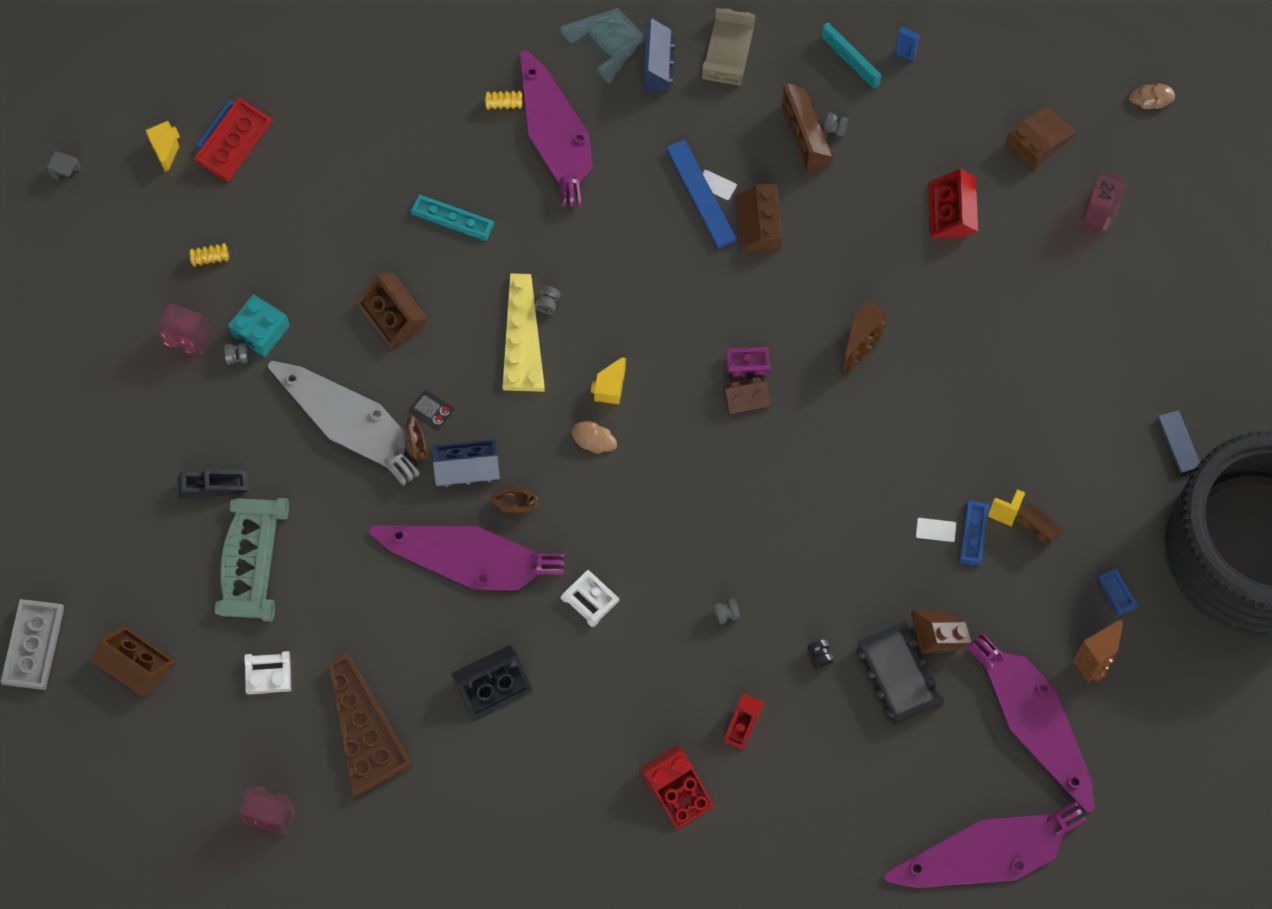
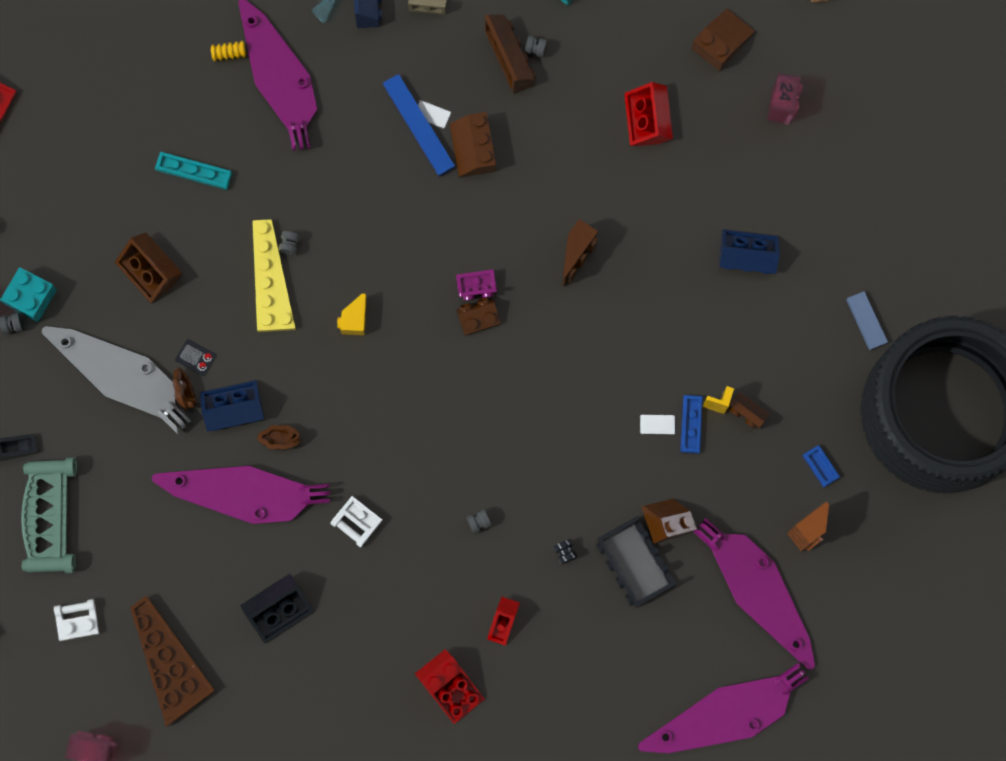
camera: 10 degrees left, 10 degrees up
medium nougat arm [571,421,617,454] -> none
none -> dark blue slope [719,229,780,274]

